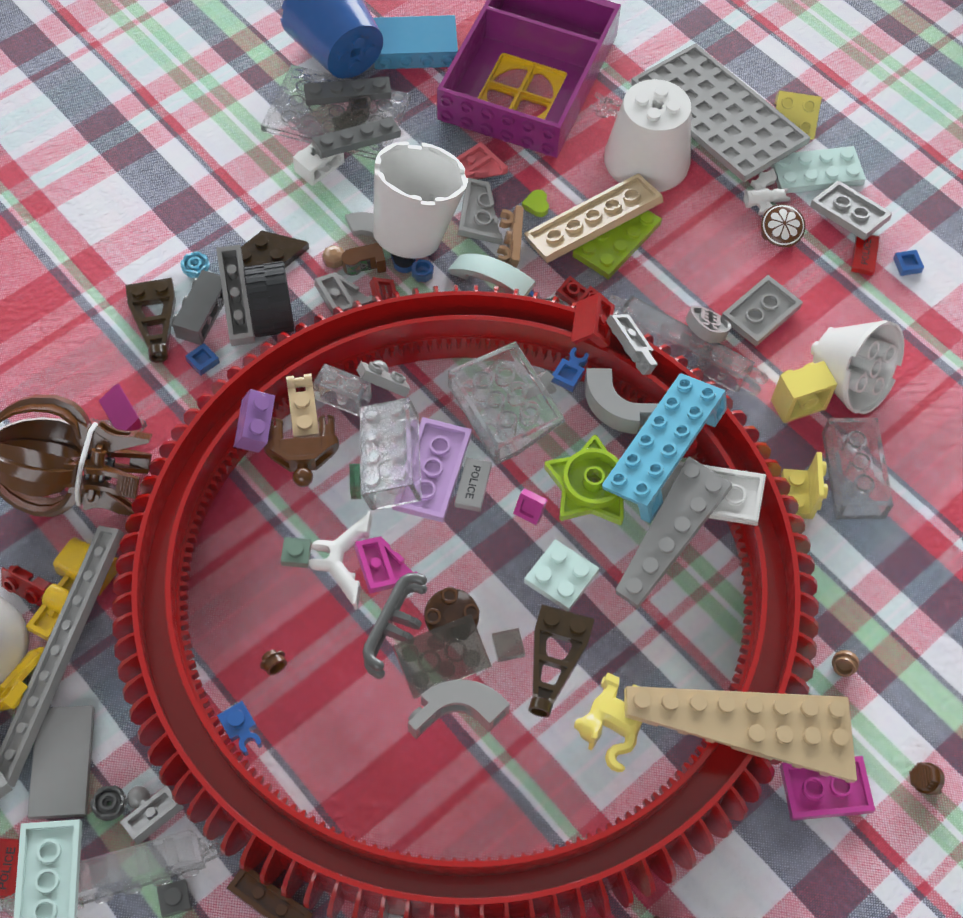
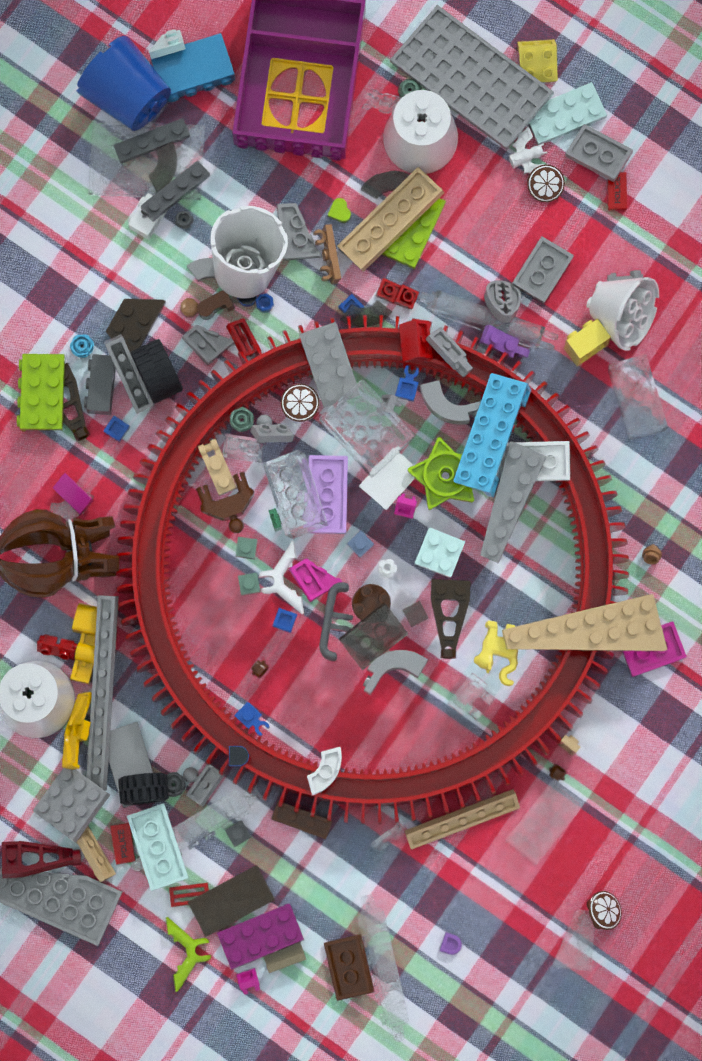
camera: 10 degrees left, 20 degrees up
medium lavender brick [234,389,275,453] -> none
light aqua slope [447,254,536,296] -> none
light grey tile [455,457,492,512] -> none
coral wing [456,142,508,179] -> none
light yellow bracket [781,452,828,519] -> none
blue tile [893,250,924,276] -> none
none -> lime bracket [17,354,65,431]
none -> black tyre [118,773,169,805]
none -> light aqua wing [149,30,186,59]
none -> dark grey plate [175,211,194,229]
none -> black tile [229,746,249,766]
none -> sand green plate [230,407,254,432]
none -> sand green plate [235,537,258,559]
none -> blue tile [272,608,297,633]
none -> dish [281,384,319,422]
none -> light grey plate [299,322,360,408]
none -> white tile [307,747,342,795]
none -> sand blue plate [347,530,374,558]
none -> white sticker [359,448,415,510]
none -> clear smoke tile [361,171,409,199]
none -> white plate [378,559,397,578]
none -> clear plate [448,673,495,721]
none -> medium lavender plate [479,325,530,358]
none -> tan plate [558,735,581,756]

